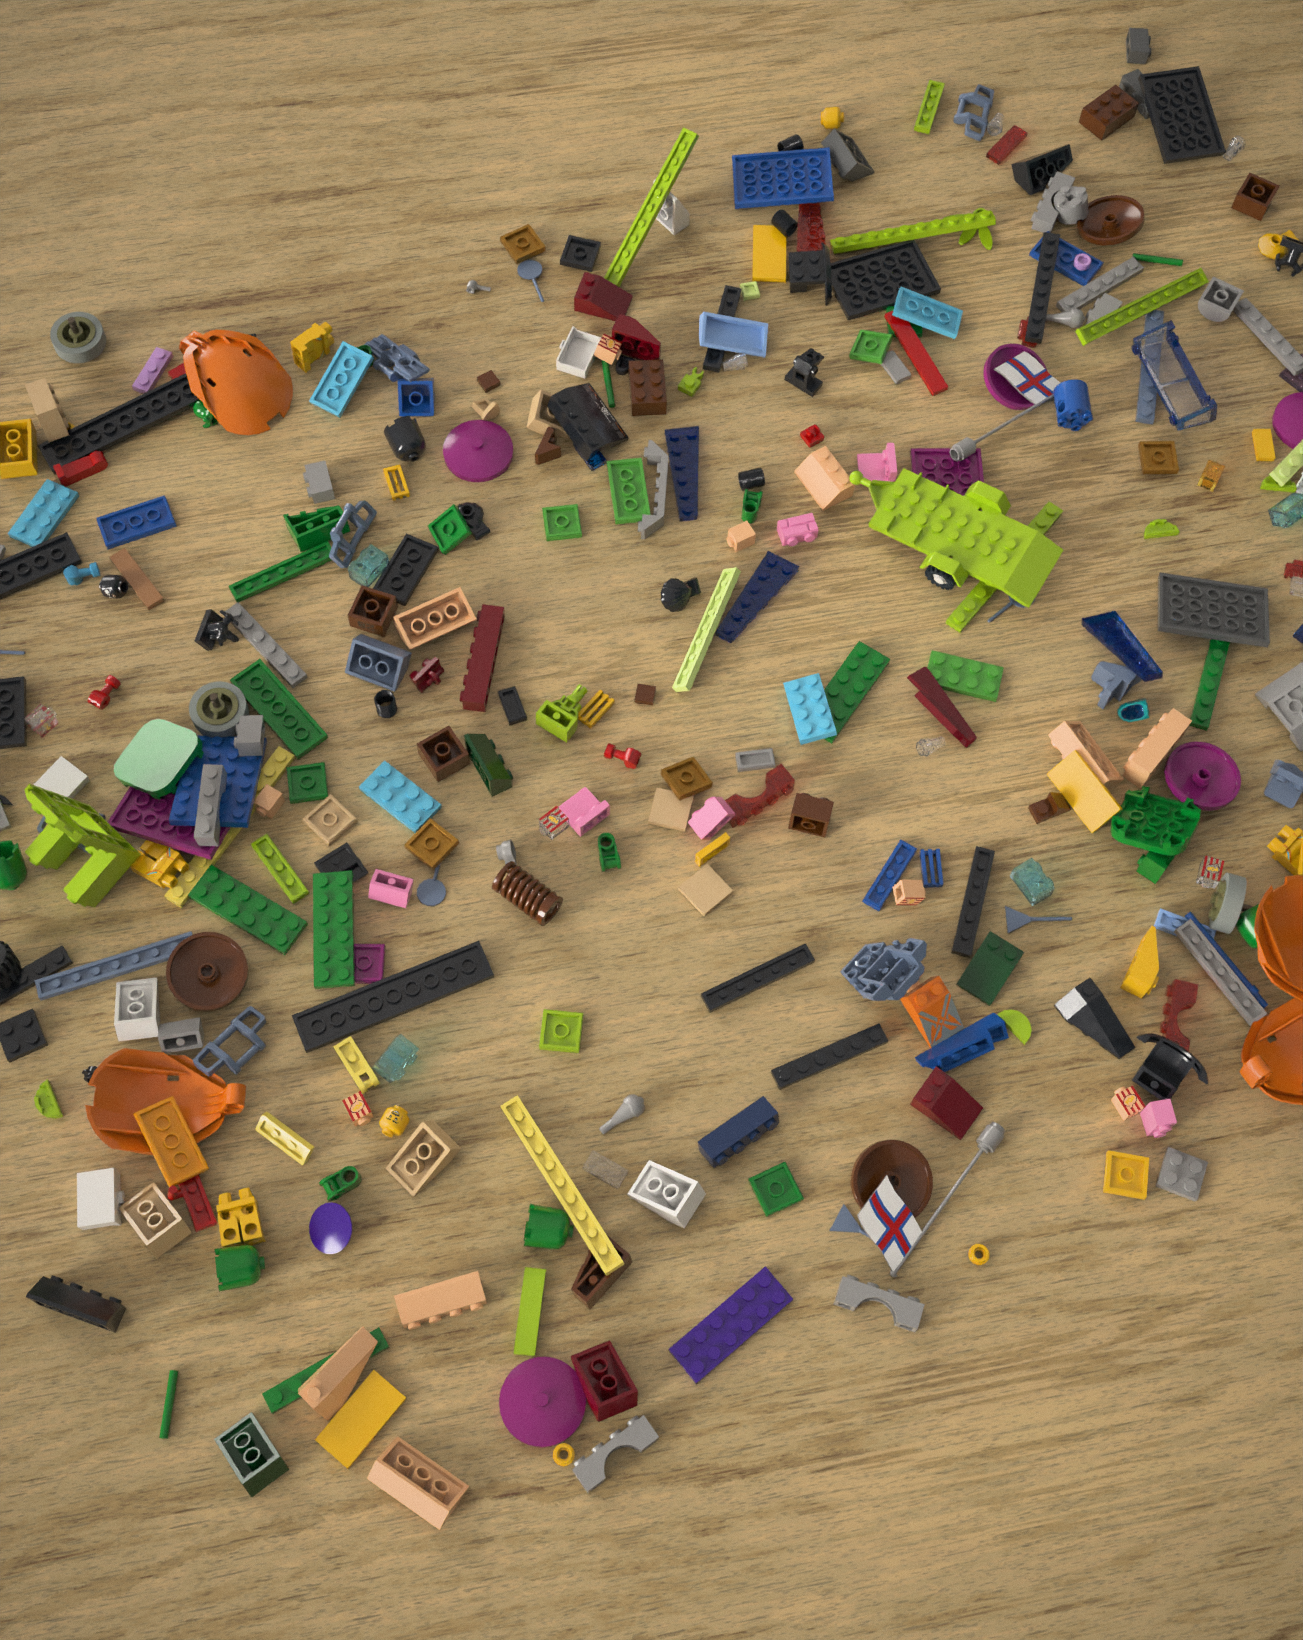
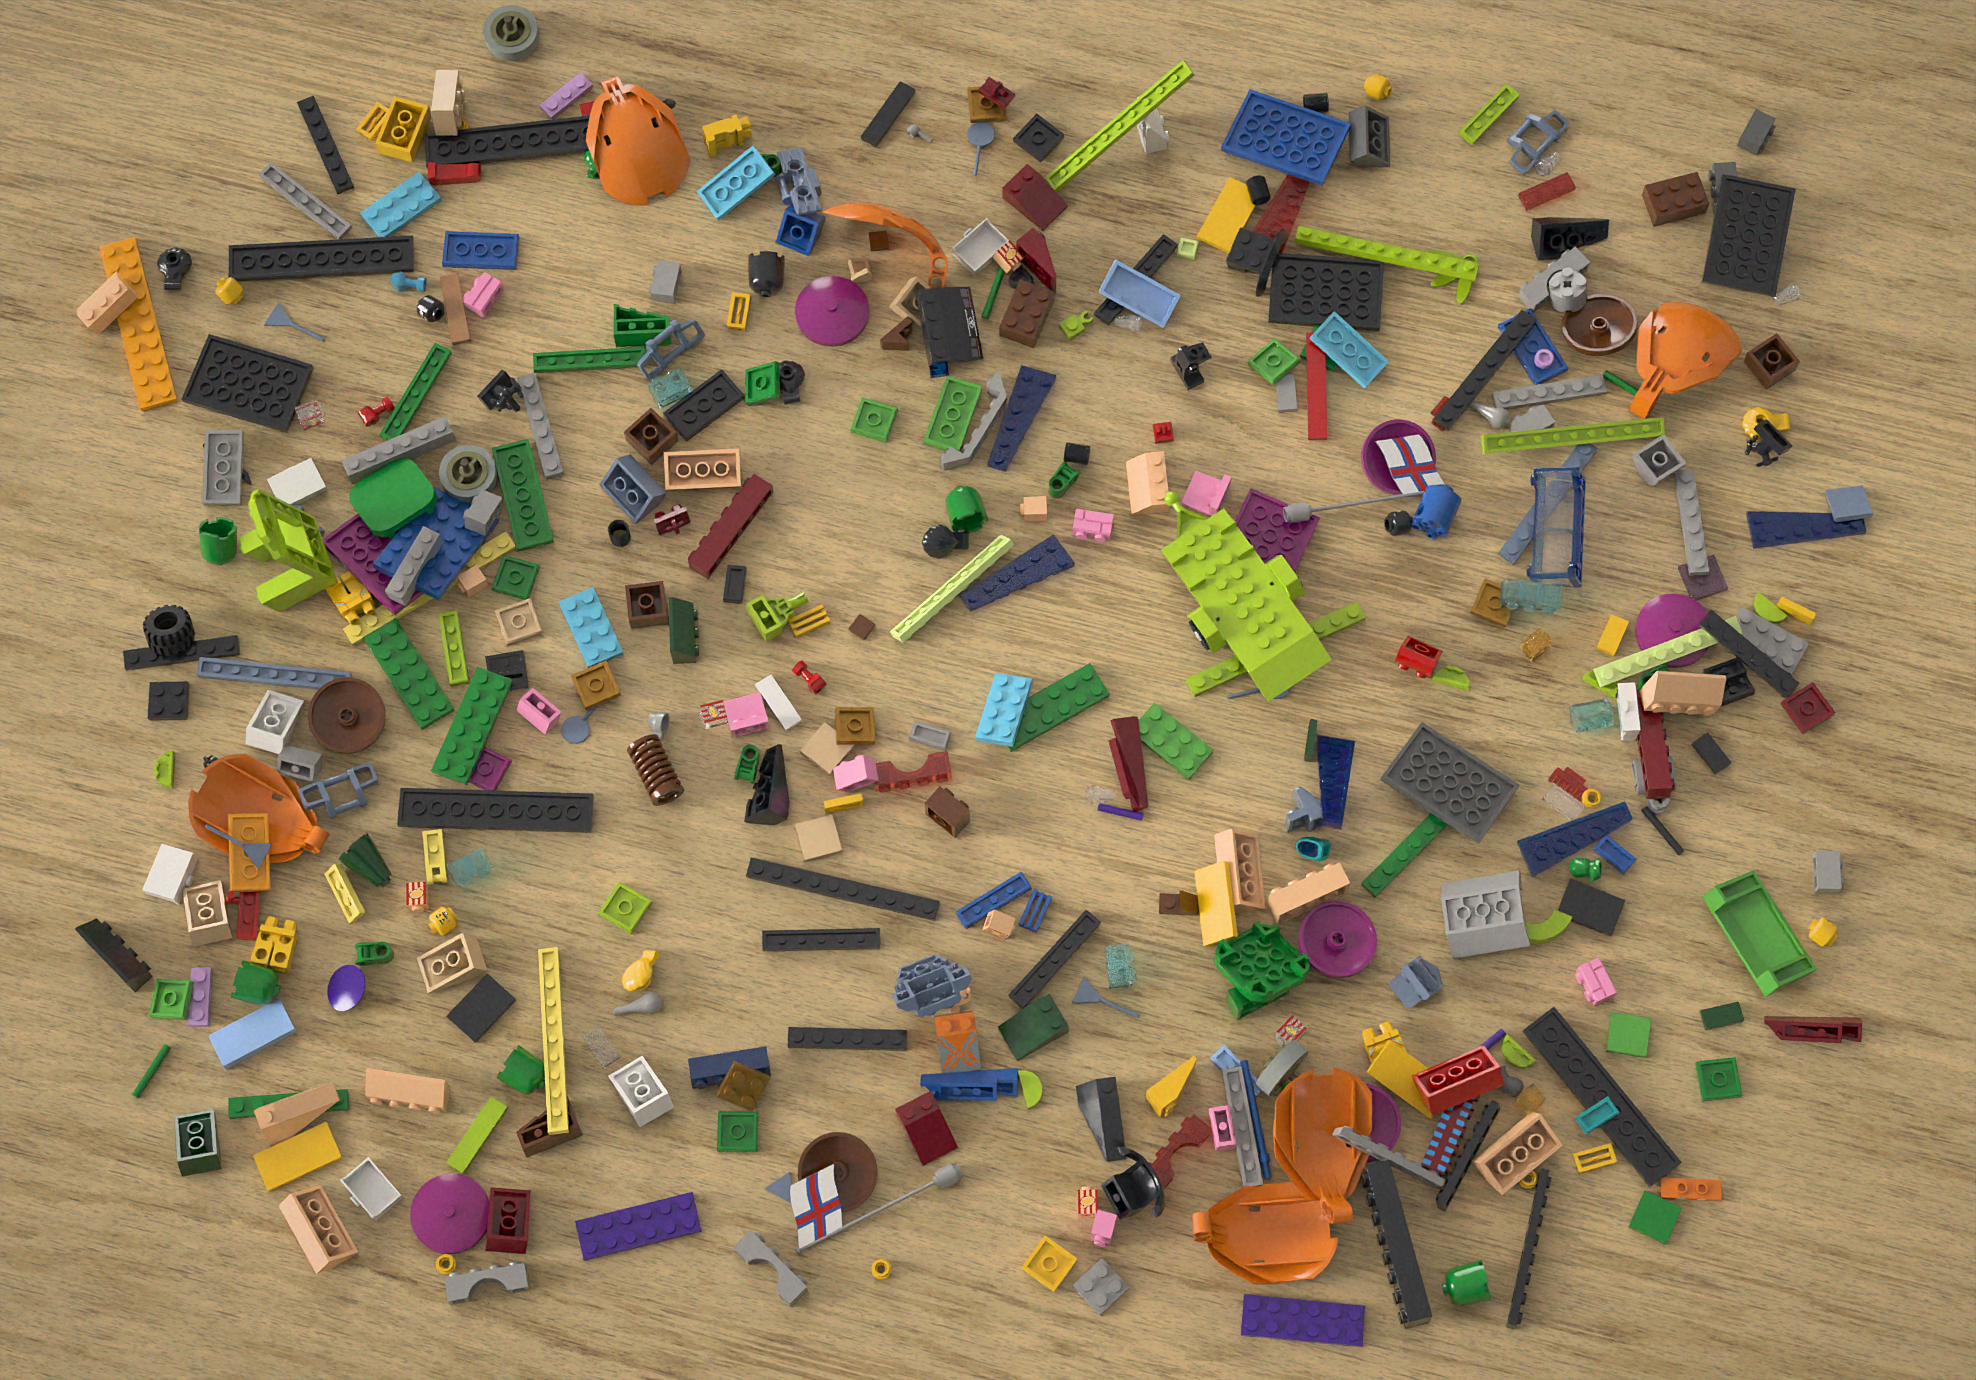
camera: 30 degrees right, 5 degrees up
none -> bright green tile [149,979,194,1020]
none -> lavender plate [188,967,212,1027]
none -> sand blue piece [205,825,272,869]
none -> light blue slope [209,998,297,1070]
none -> dark green cone [338,833,392,887]
none -> white container [340,1157,403,1222]
none -> light grey brick [341,416,456,484]
none -> green plate [379,343,452,441]
none -> black tile [446,973,516,1043]
none -> bright pink brick [463,273,504,318]
none -> yellow animal [622,950,660,992]
none -> pearl gold plate [716,1061,770,1111]
none -> black wedge [744,744,790,825]
none -> black plate [746,857,940,921]
none -> white tile [755,675,802,732]
none -> orange windscreen [823,202,949,288]
none -> black tile [861,81,916,147]
none -> green cylinder [945,486,988,533]
none -> dark red hips [978,77,1015,109]
none -> dark purple piece [1097,803,1143,821]
none -> bright pink brick [1208,1105,1236,1152]
none -> dark green tile [1304,719,1318,762]
none -> black head [1384,510,1413,536]
none -> red brick [1395,635,1443,679]
none -> clear light blue brick [1500,578,1562,614]
none -> orange windscreen [1629,302,1742,419]

